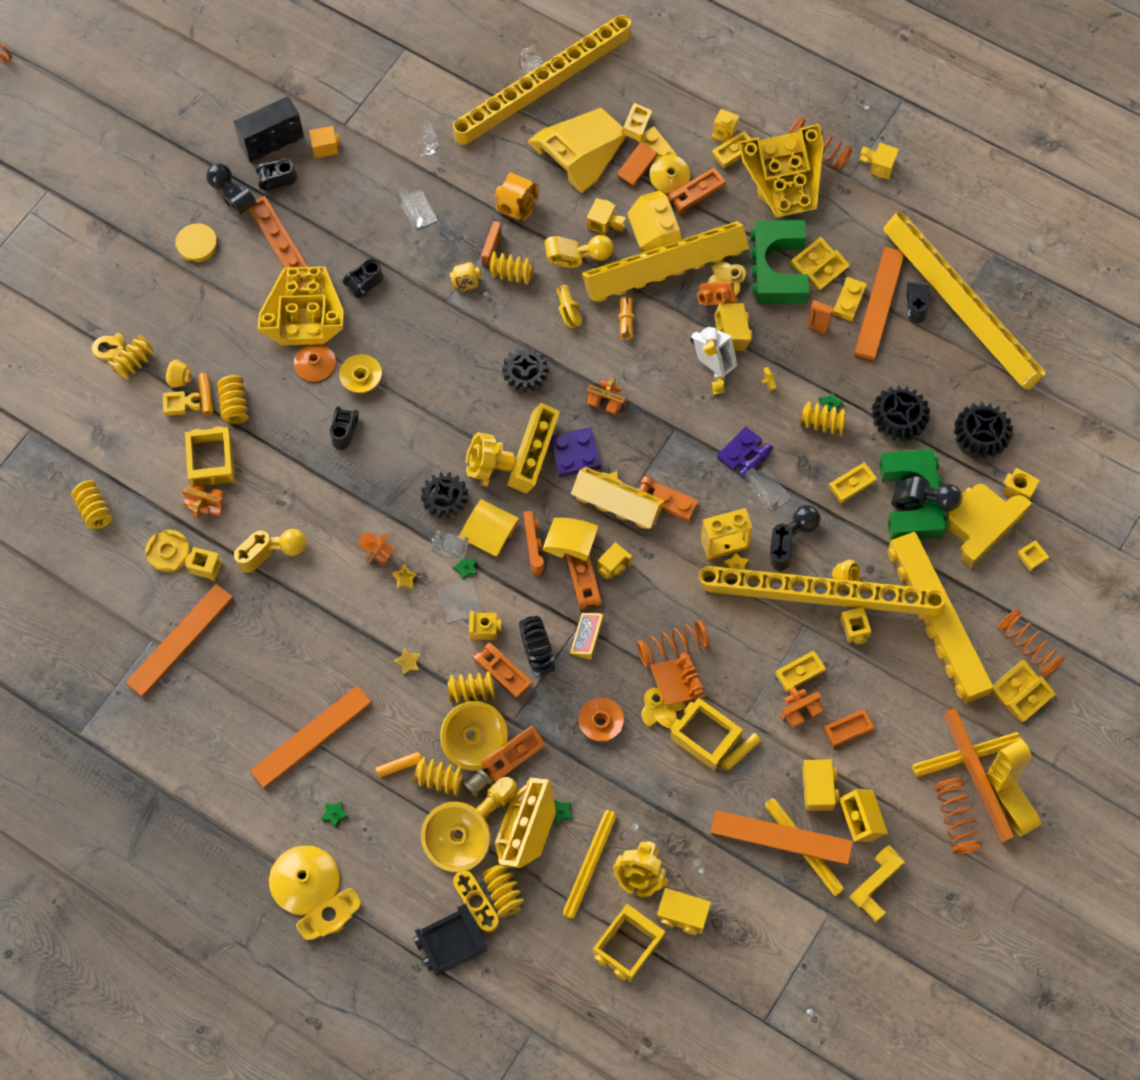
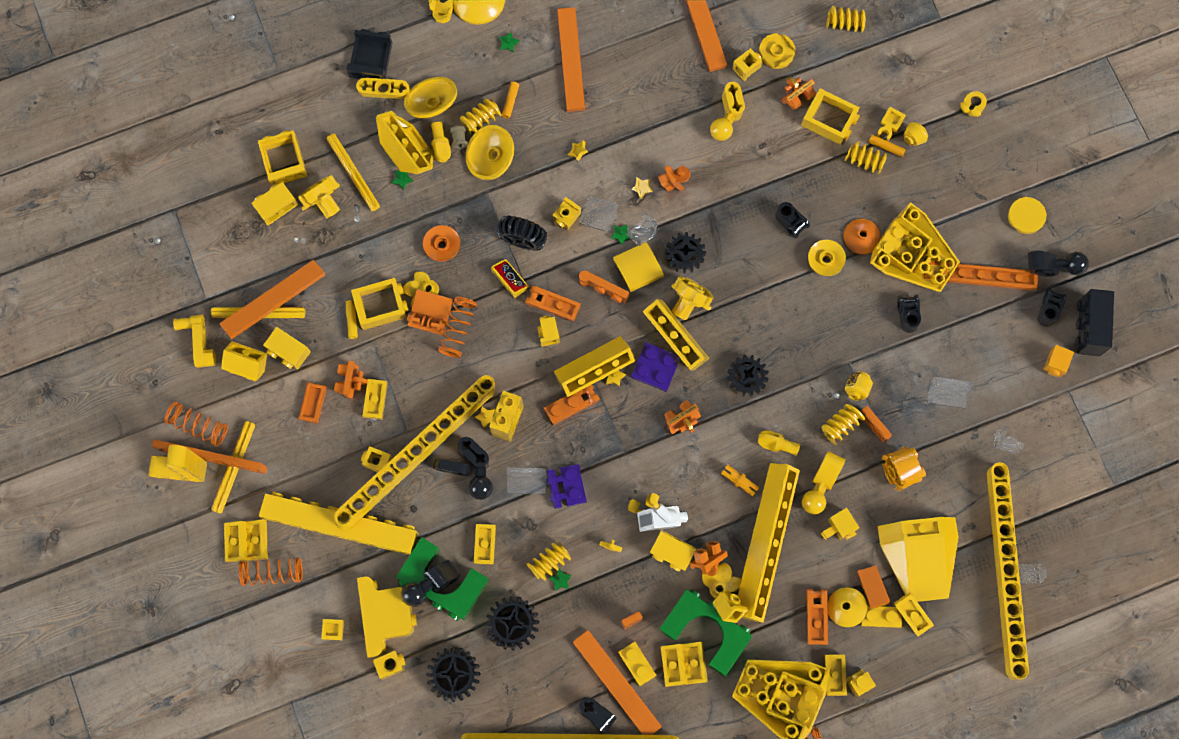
camera: 125 degrees right, 10 degrees up
yellow piece [107,334,155,380] -> none
yellow piece [448,672,495,704] -> none
orange plate [472,642,533,700] -> none
orange plate [480,726,546,782] -> none
yellow piece [482,865,524,918] -> none
yellow slope [542,518,598,561] -> none
yellow wedge [627,190,682,252] -> none
yellow cone [832,559,861,581] -> none
none -> black beam [433,459,471,476]
none -> yellow brick [713,590,748,623]

